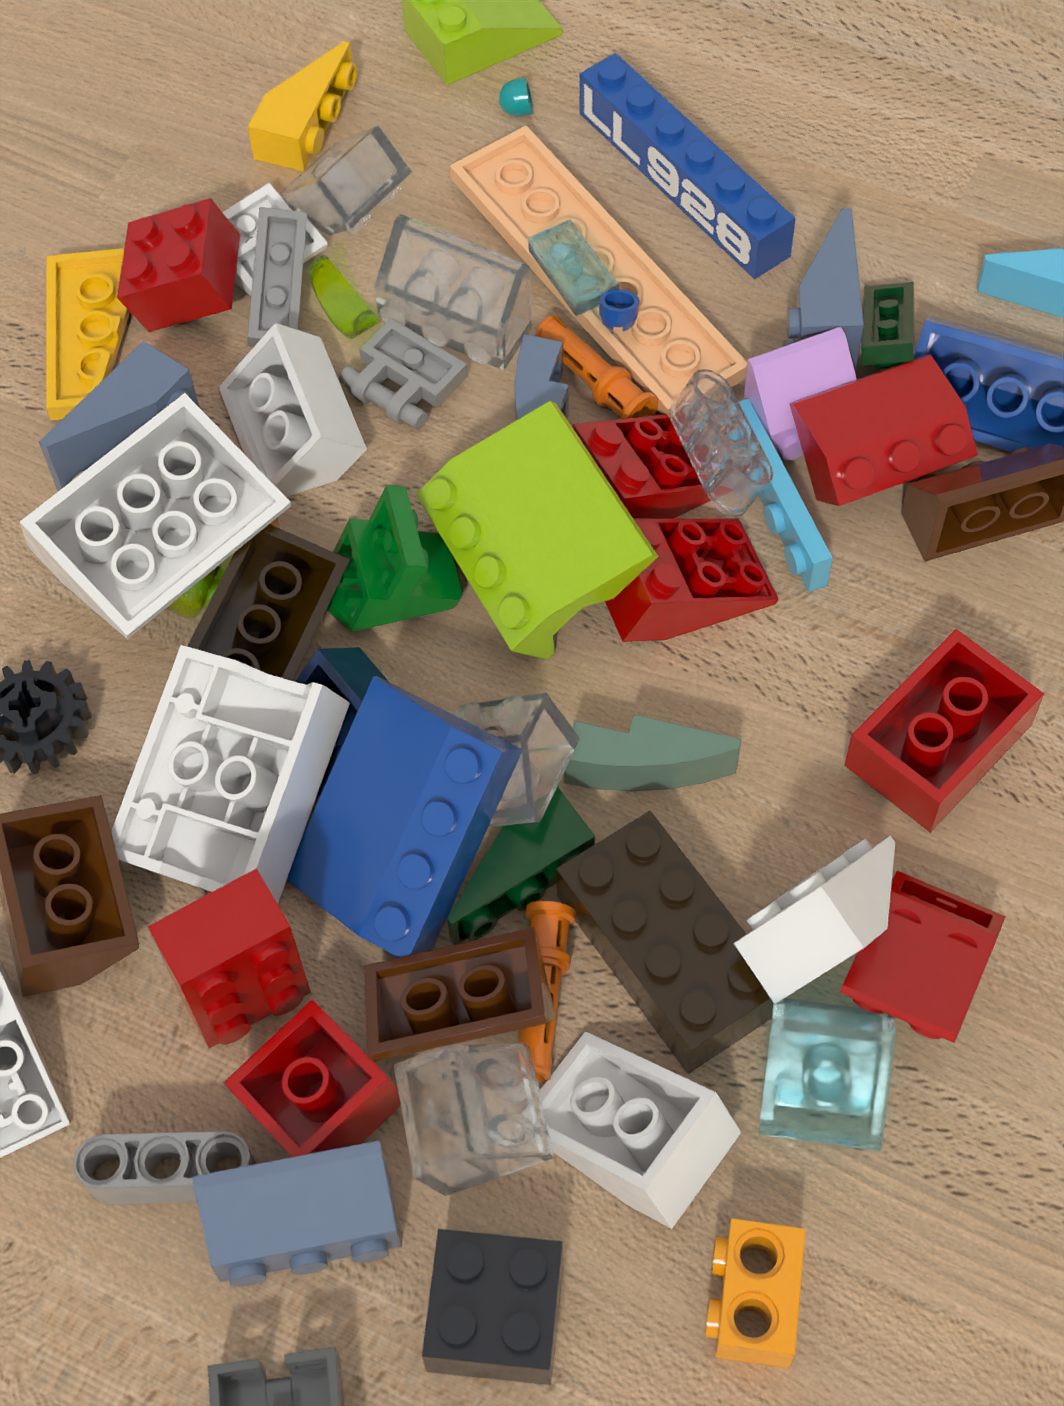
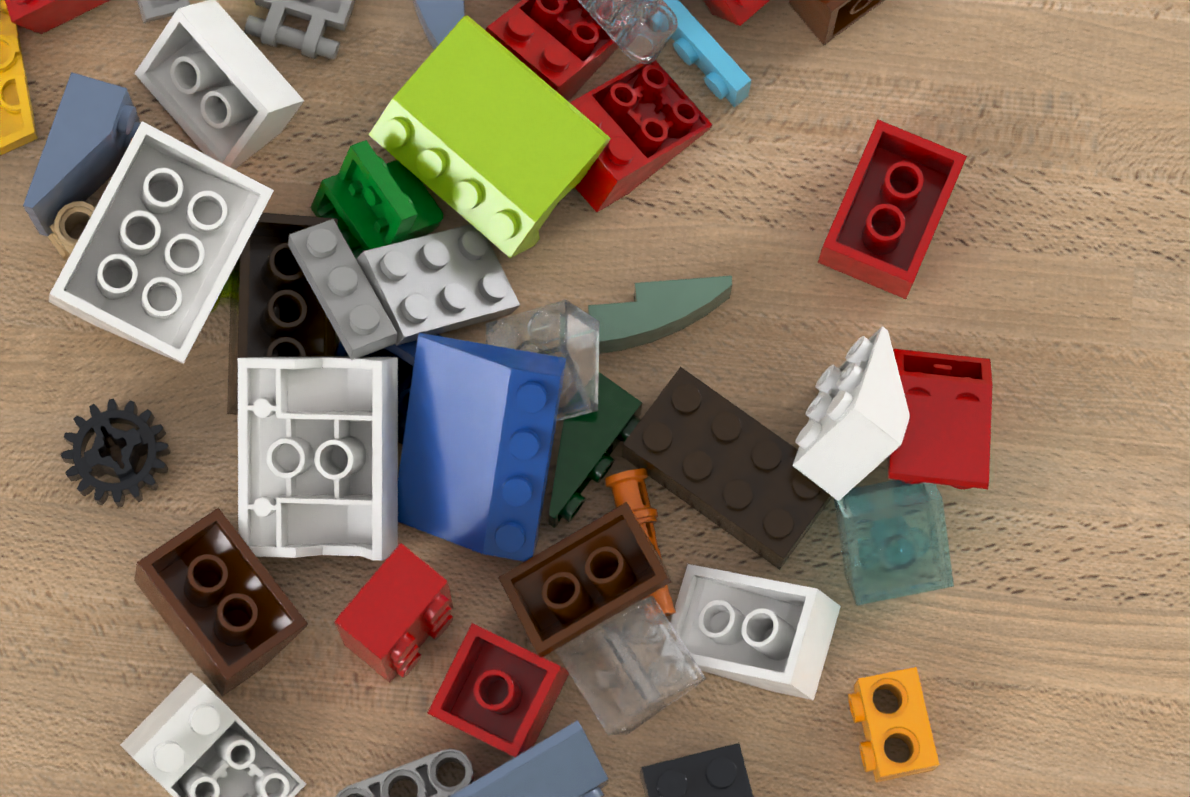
camera: 25 degrees left, 15 degrees up
none -> light grey plate [288,219,397,360]
none -> light grey plate [356,224,520,346]

